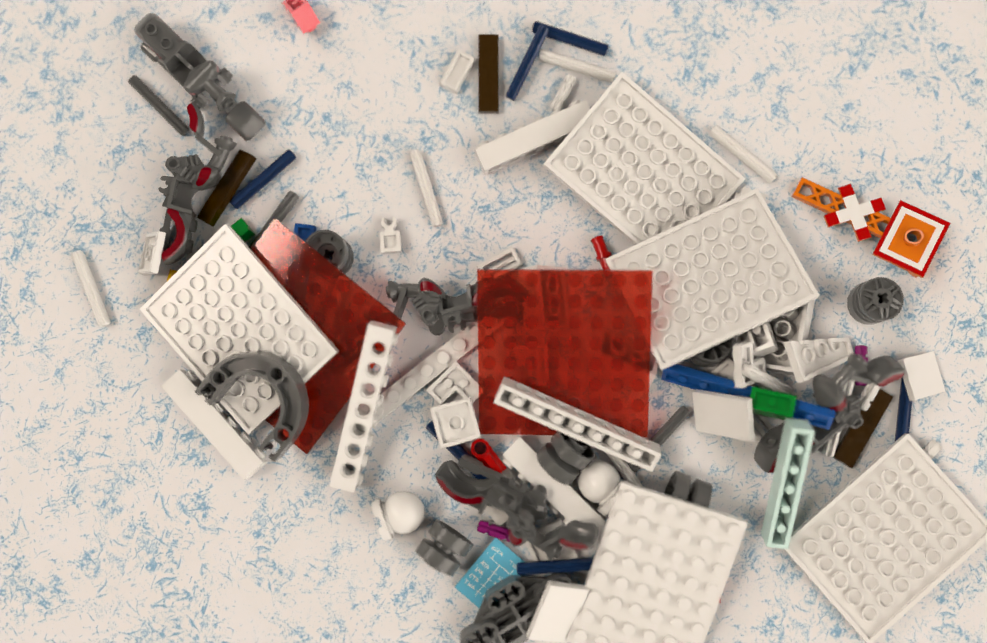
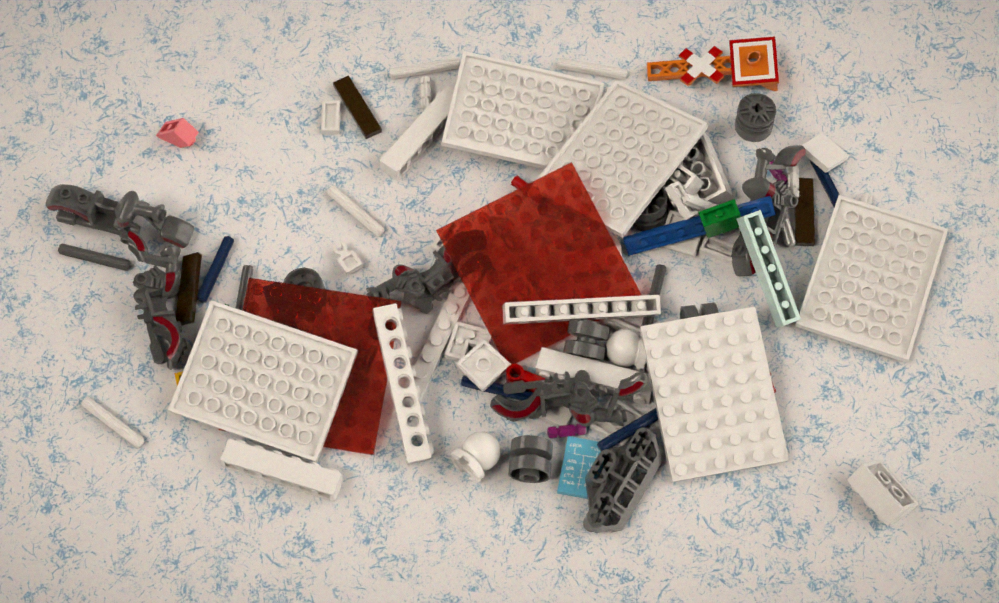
camera: 30 degrees left, 20 degrees down
white tile [138,231,166,275] -> none
dark grey piece [194,351,309,462] -> none
dark blue axle [506,25,549,101] -> none
white tile [526,581,589,643] -> none
dark blue axle [532,21,609,56] -> none
white tile [692,389,755,442] -> none
white wing [784,337,854,383] -> none

